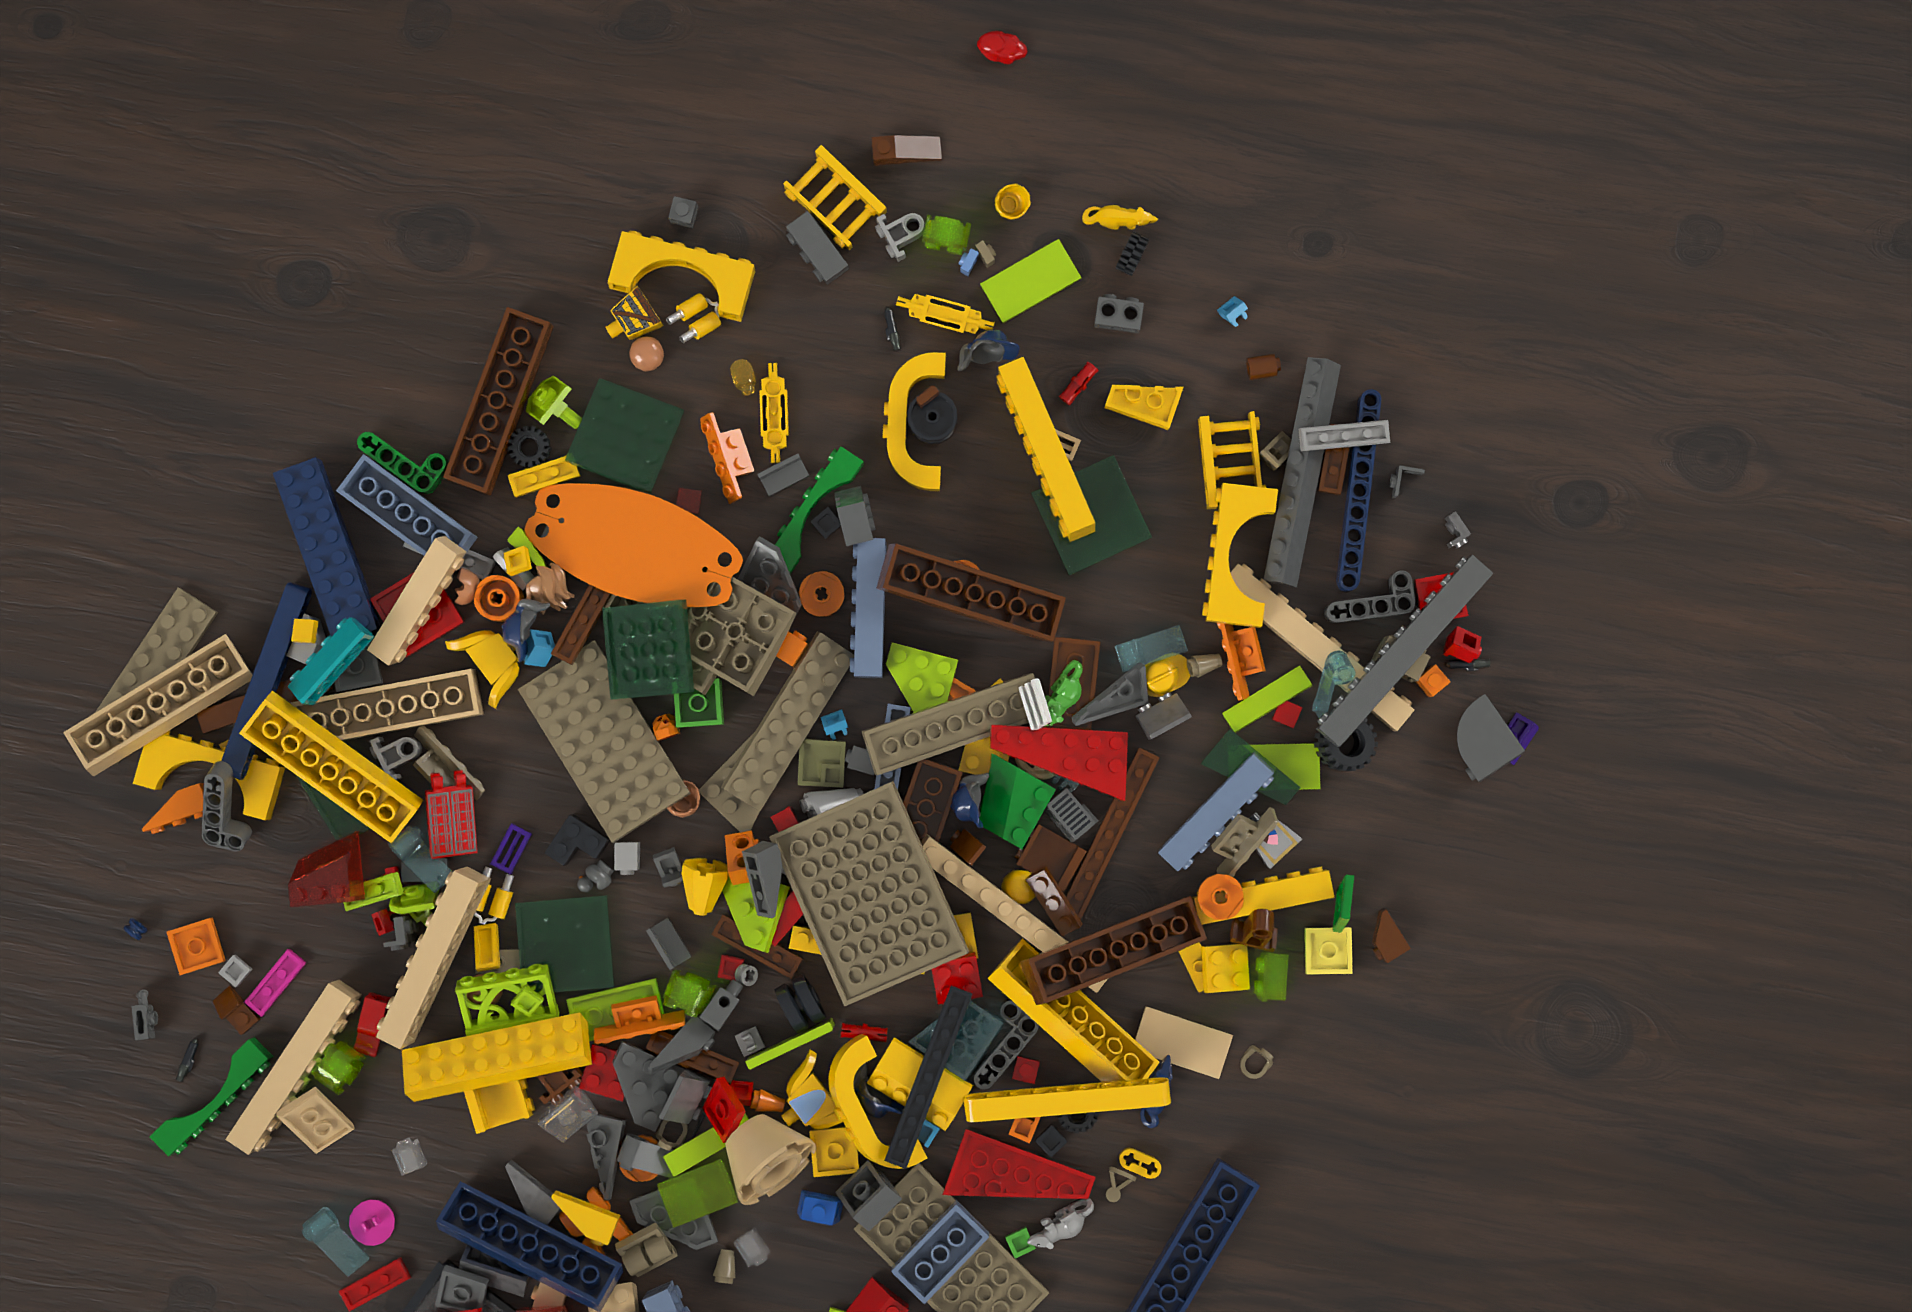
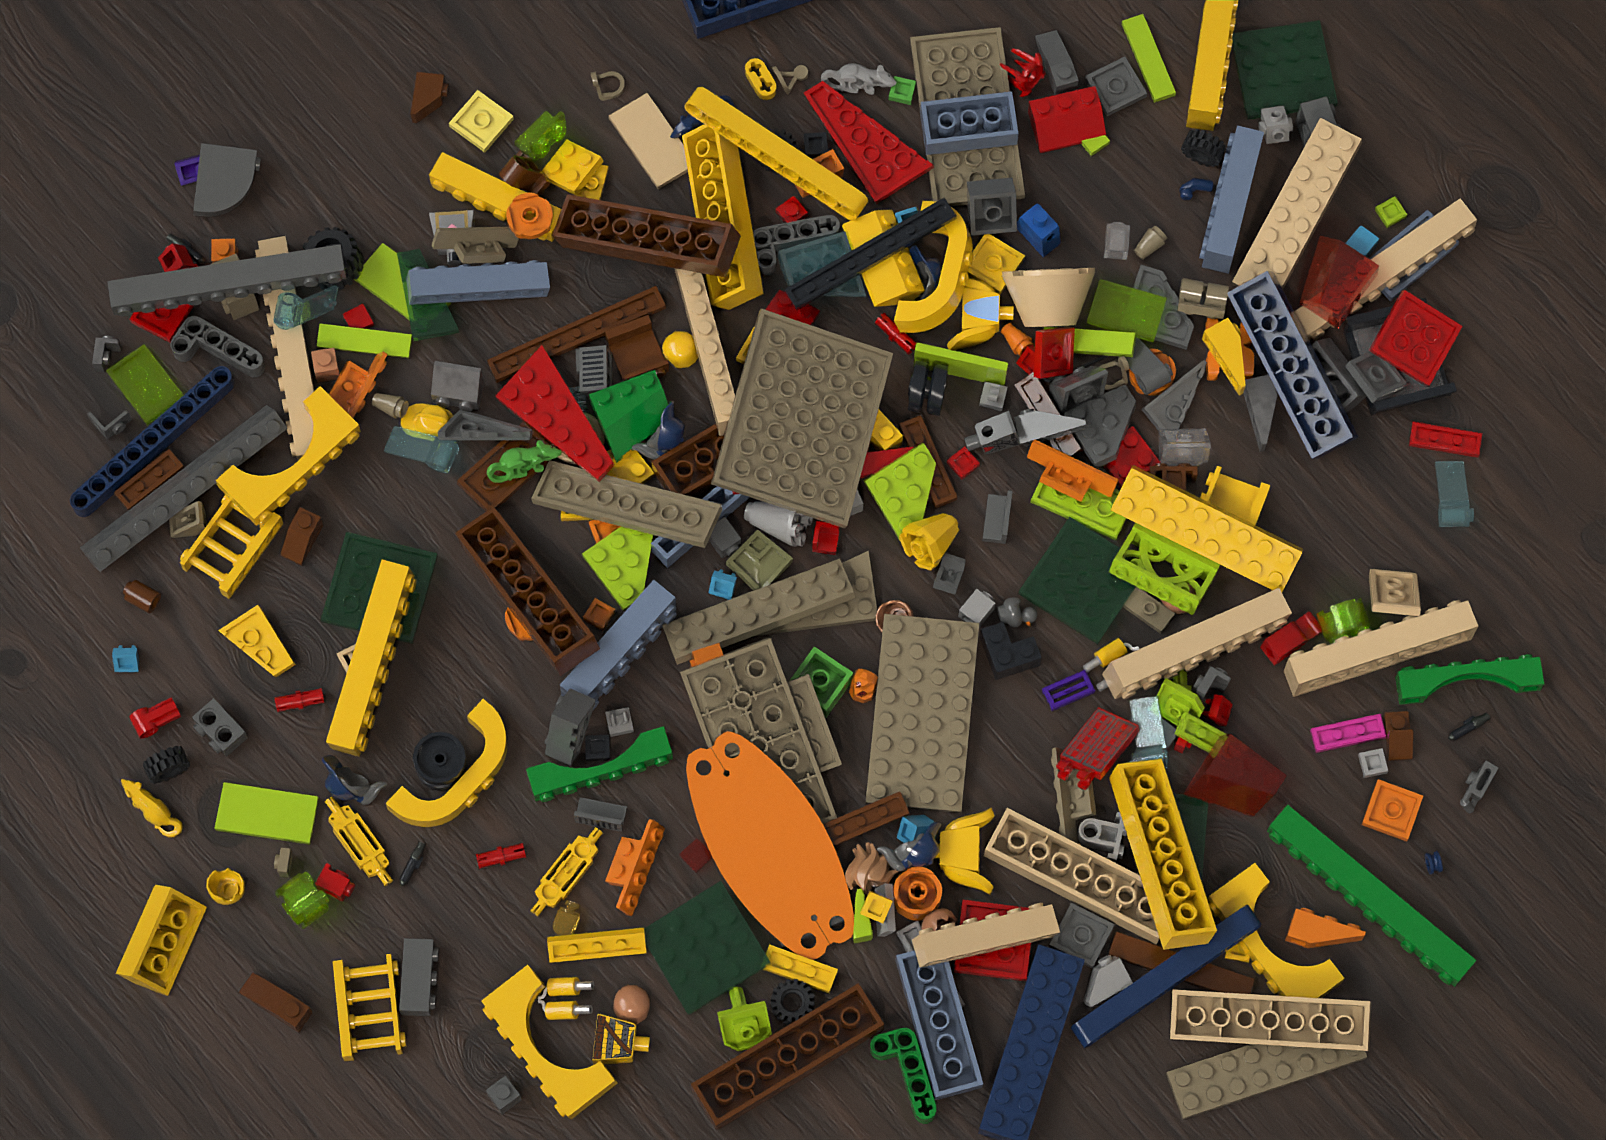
camera: 145 degrees left, 15 degrees down
dark grey beam [202,761,252,851] -> none
teal slope [288,617,375,705] -> none
yellow tile [291,619,318,644] -> none
dark pink piece [349,1199,395,1246] -> none
clear brick [392,1137,427,1176] -> none
yellow tile [474,923,500,972] -> none
lime tile [511,985,544,1017] -> none
clear green plate [602,599,694,700] -> none
clear neon green brick [663,970,716,1017] -> none
orange brick [725,830,760,885] -> none
light grey bush [735,964,758,986] -> none
dark grey plate [737,536,802,623] -> none
dark grey slope [742,841,782,918] -> none
orange plate [799,571,845,617] -> none
light grey pin [875,213,925,262] -> none
reddish brown tile [916,385,939,409] -> none
reddish brown slope [950,828,986,866] -> none
medium blue plate [959,248,979,276] -> none
red arm [977,31,1028,64] -> none
white tile [1018,679,1052,730] -> none
reddish brown plate [1026,867,1083,936] -> none
light grey tile [1298,420,1390,452] -> none
green tile [1333,874,1354,933] -> none
none -> clear neon green tile [106,344,184,425]
none -> yellow slope [116,885,207,996]
none -> red piece [129,697,181,739]
none -> reddish brown slope [280,507,324,566]
none -> nougat brick [311,348,340,383]
none -> red brick [315,863,355,902]
none -> red pin [476,843,526,869]
none -> yellow plate [547,928,646,963]
none -> orange tile [583,598,616,631]
none -> light grey tile [605,707,634,737]
none -> green brick [1267,805,1476,987]

